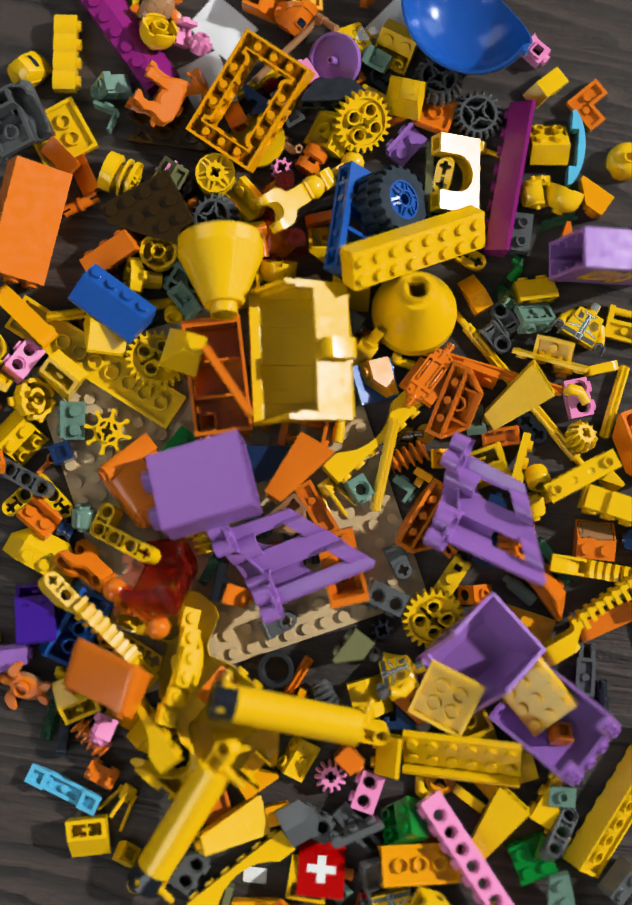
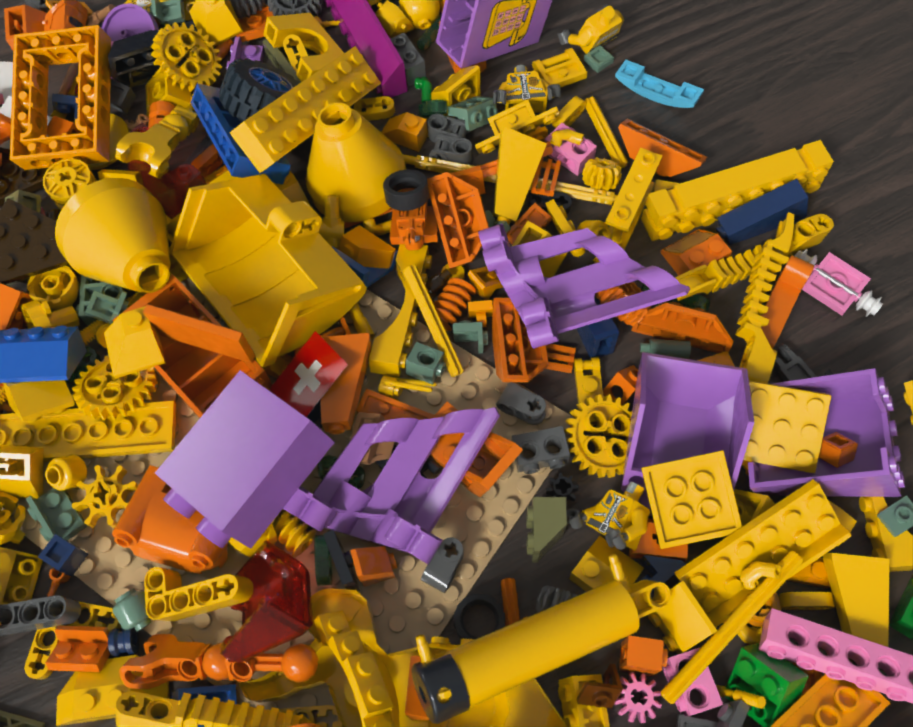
camera: 30 degrees left, 20 degrees down
none -> yellow head [45,454,87,491]
none -> red sticker [269,331,348,417]
none -> black tyre [383,169,429,211]
none -> orange tile [531,158,561,197]
none -> reddish brown bracket [577,664,623,708]
none -> yellow axle [660,551,803,704]
none -> yellow piece [716,685,766,709]
none -> yellow arm [740,561,782,590]

